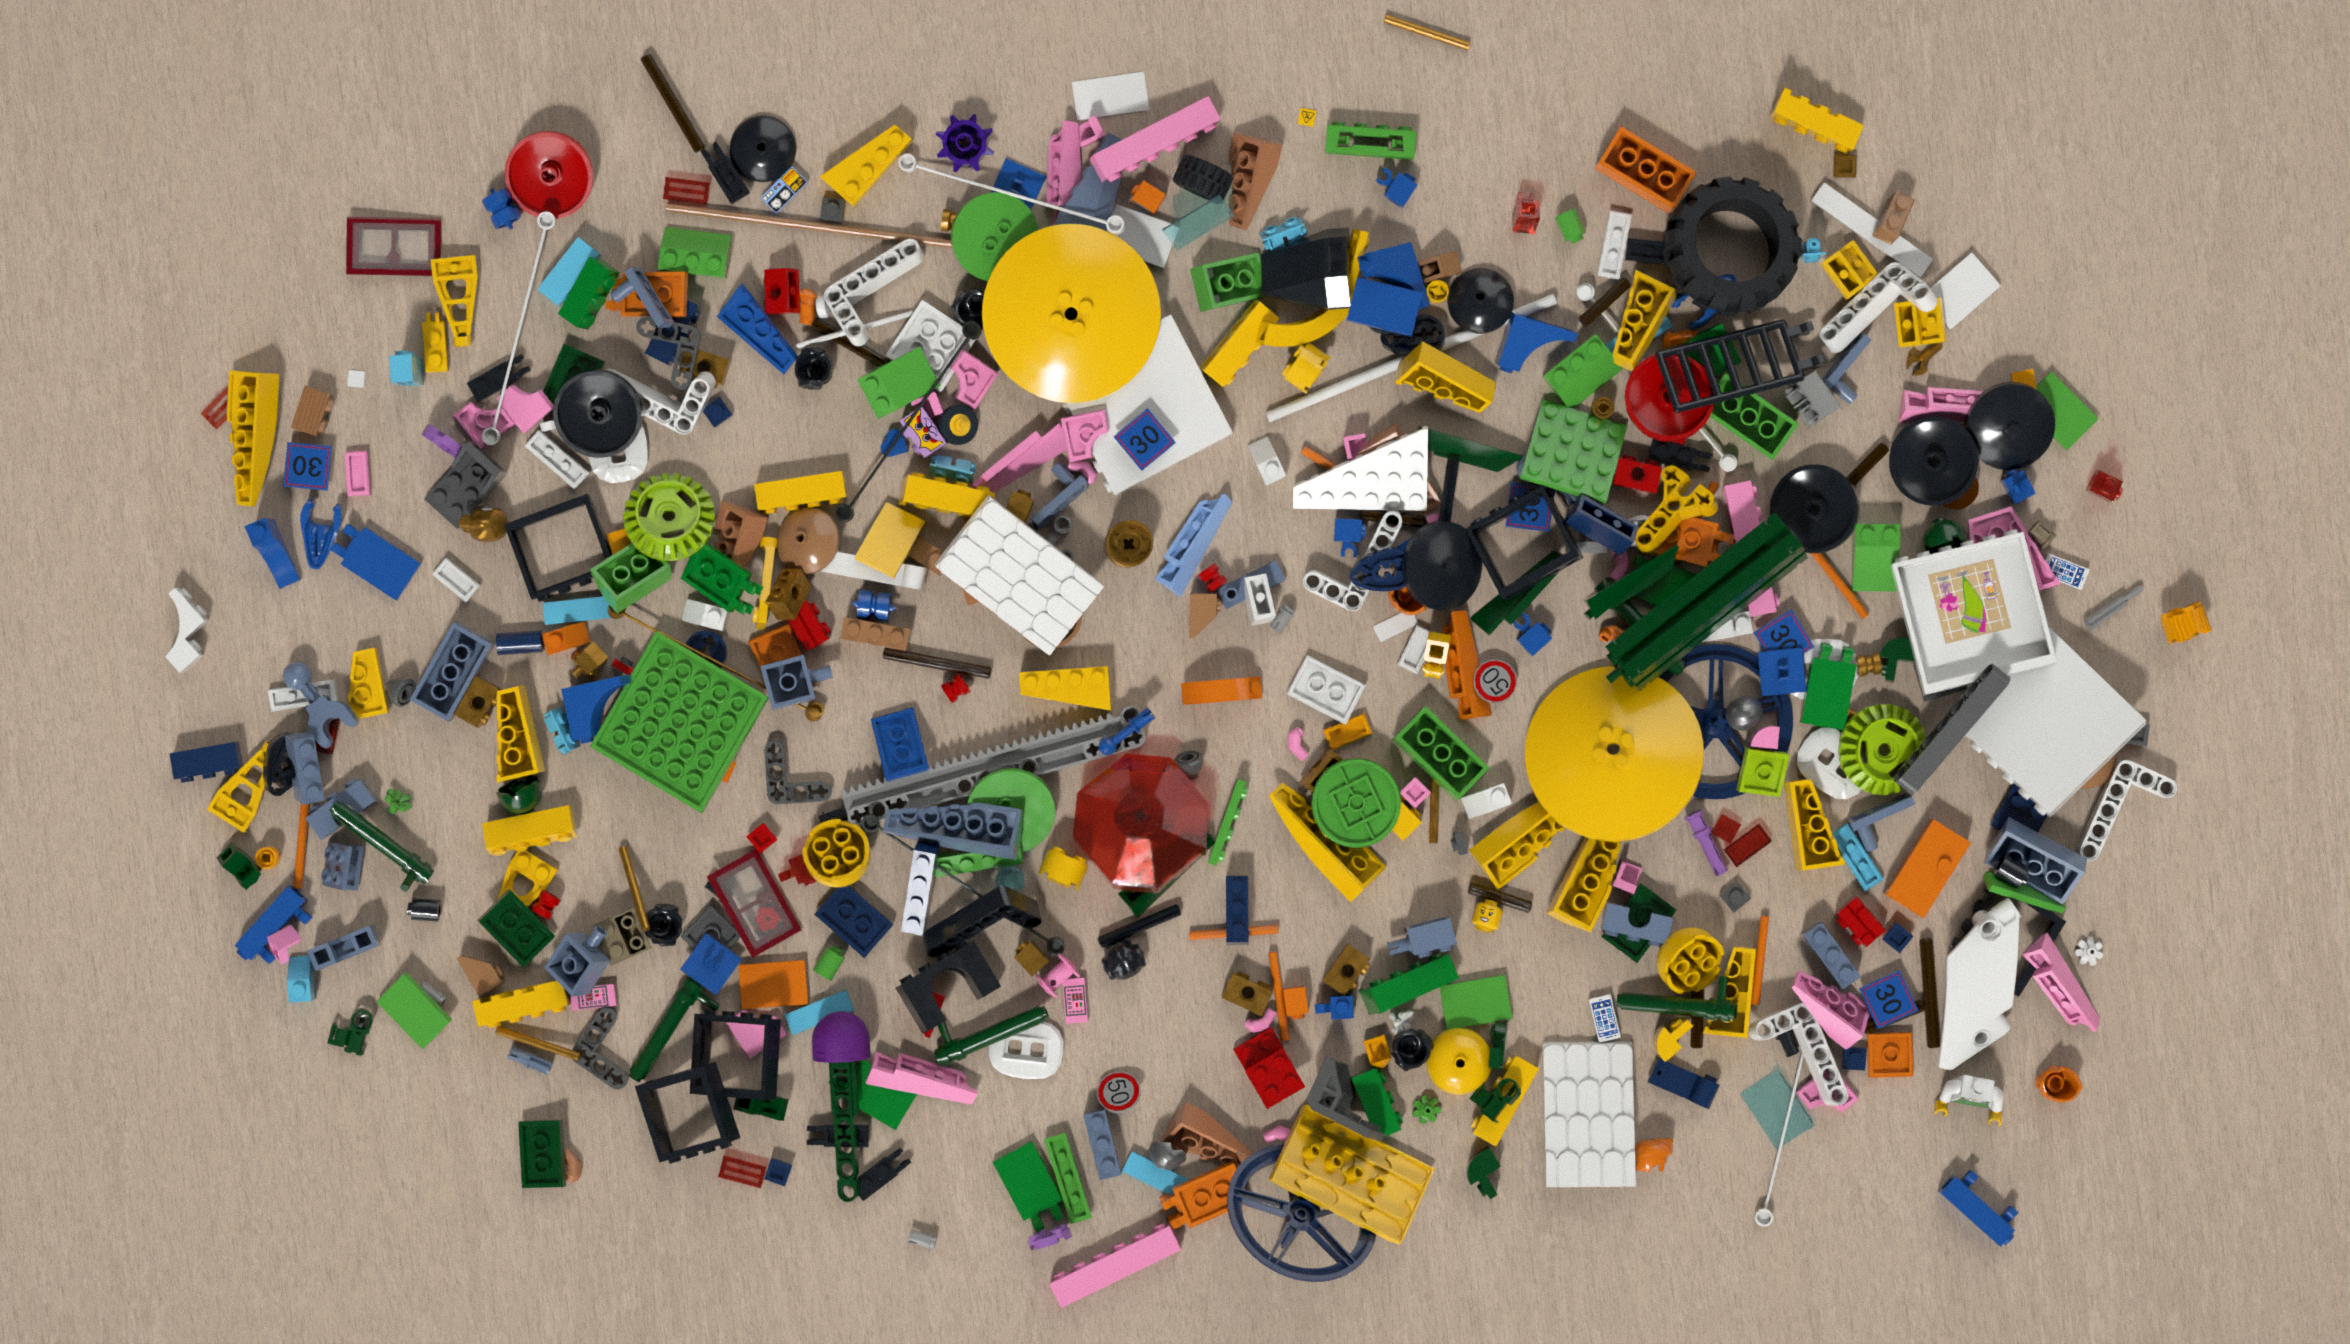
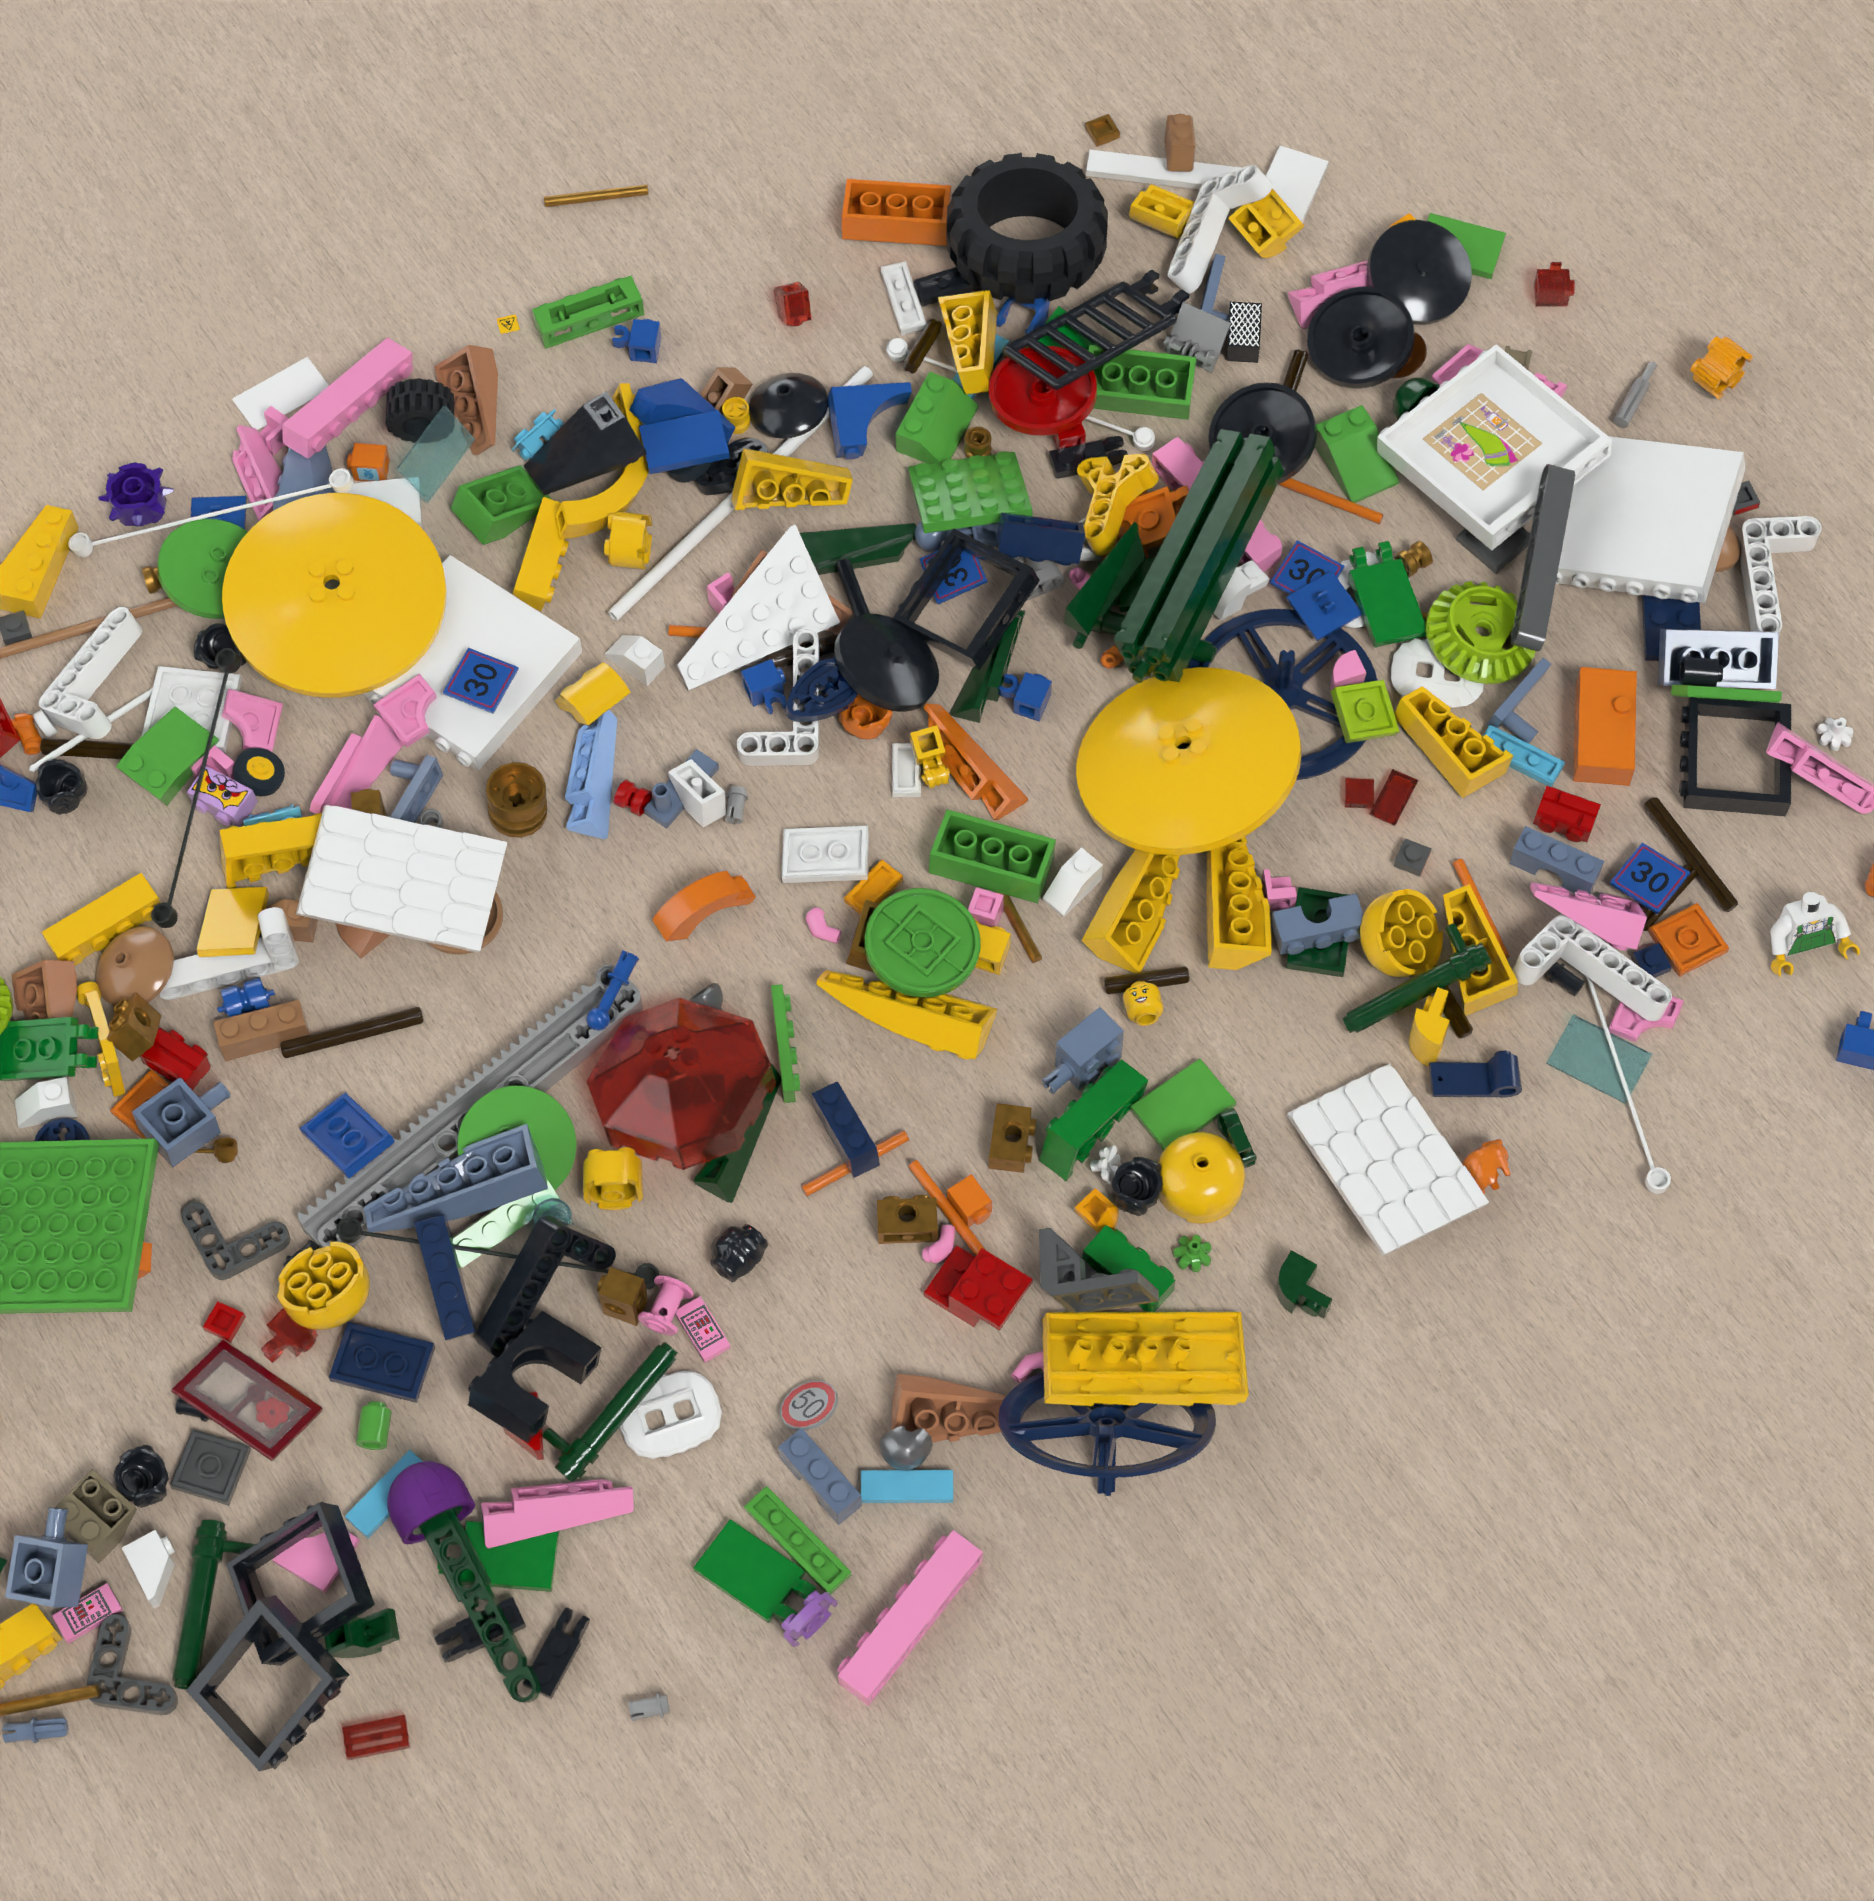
camera: 25 degrees left, 25 degrees down
dark green plate [518,1120,566,1188] -> none
nougat arm [565,1148,582,1183] -> none
pearl gold bar [618,846,650,931] -> none
blue piece [680,934,742,995] -> none
orange tile [738,960,809,1009] -> none
dark blue plate [764,1158,793,1187] -> none
blue tile [880,429,908,457] -> none
red wheel [940,673,971,704] -> none
yellow wedge [1019,666,1111,711] -> none
bright pink arm [1068,460,1097,484] -> none
black axle [1098,904,1181,948] -> none
orange tile [1159,1161,1245,1230] -> none
medium nougat slope [1189,593,1221,638] -> none
blue brick [1315,994,1354,1020] -> none
white sticker [1373,613,1418,642] -> none
dark grey plate [1450,831,1468,855] -> none
dark green piece [1469,1078,1521,1123] -> none
yellow brick [1470,1054,1539,1146] -> none
piece [1473,659,1517,703] -> none
bright green brick [1555,208,1586,244] -> none
tile [1588,994,1621,1043] -> none
red brick [1611,455,1662,494] -> none
medium lavender pin [1684,809,1728,876] -> none
flat silver hair [1725,695,1764,731] -> none
yellow wedge [1769,88,1864,153] -> none
medium azure hinge [1799,238,1826,263] -> none
dark green brick [1880,638,1915,683] -> none
dark blue plate [1882,922,1914,953] -> none
pearl gold bar [1906,343,1943,376] -> none
white panel [1938,897,2021,1070] -> none
blue brick [2001,468,2036,504] -> none
tile [2045,553,2090,590] -> none
none -> white slope [122,1530,175,1609]
none -> yellow brick [554,662,631,725]
none -> black panel [1226,301,1262,363]

